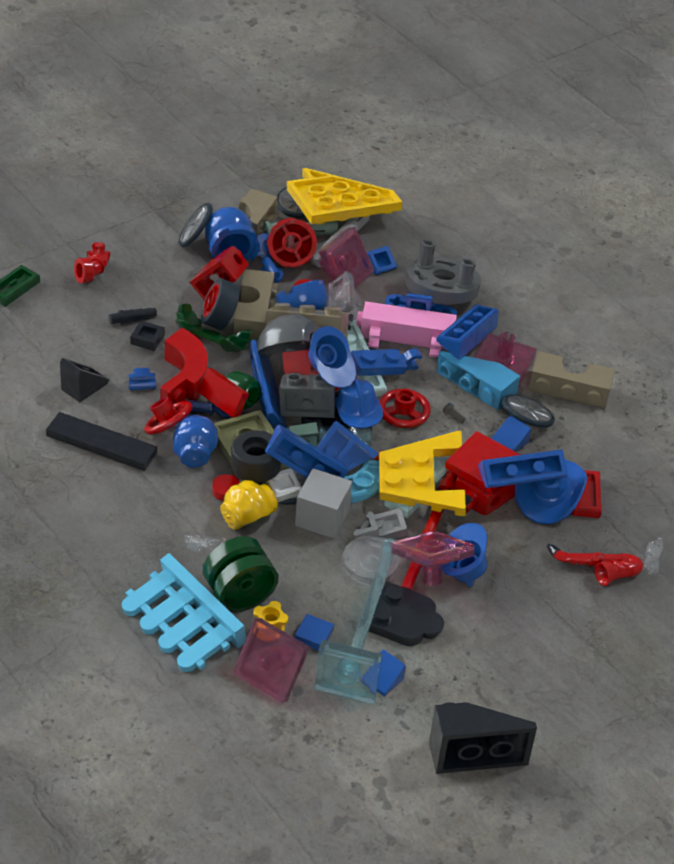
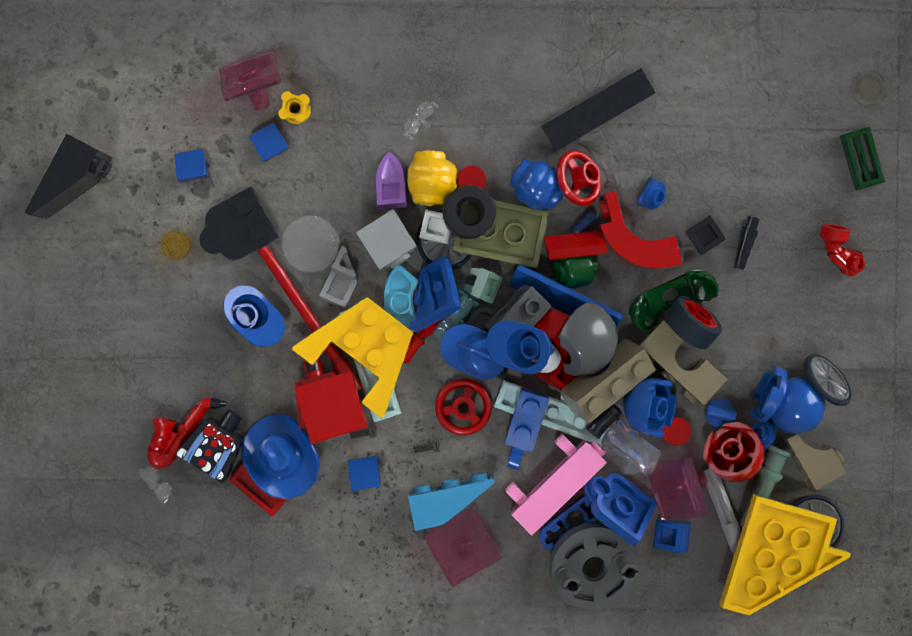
camera: 130 degrees right, 45 degrees up
black slope [60,357,110,403] -> none
medium azure fence [122,553,247,672] -> none
red torso [189,246,248,301] -> none
dark green wheel [202,536,279,612] -> none
blue slope [265,424,349,478] -> none
clear light blue tile [315,538,400,704] -> none
clear pink tile [391,531,474,585] -> none
blue slope [405,293,432,311] -> none
blue slope [436,304,499,360] -> none
blue slope [478,449,568,489] -> none
wheel [502,394,555,428] -> none
dark tan arch [529,351,615,408] -> none
none -> clear yellow tile [161,231,191,260]
none -> torso [176,409,244,483]
none -> medium lavender plate [376,152,407,210]
none -> blue plate [584,473,658,547]

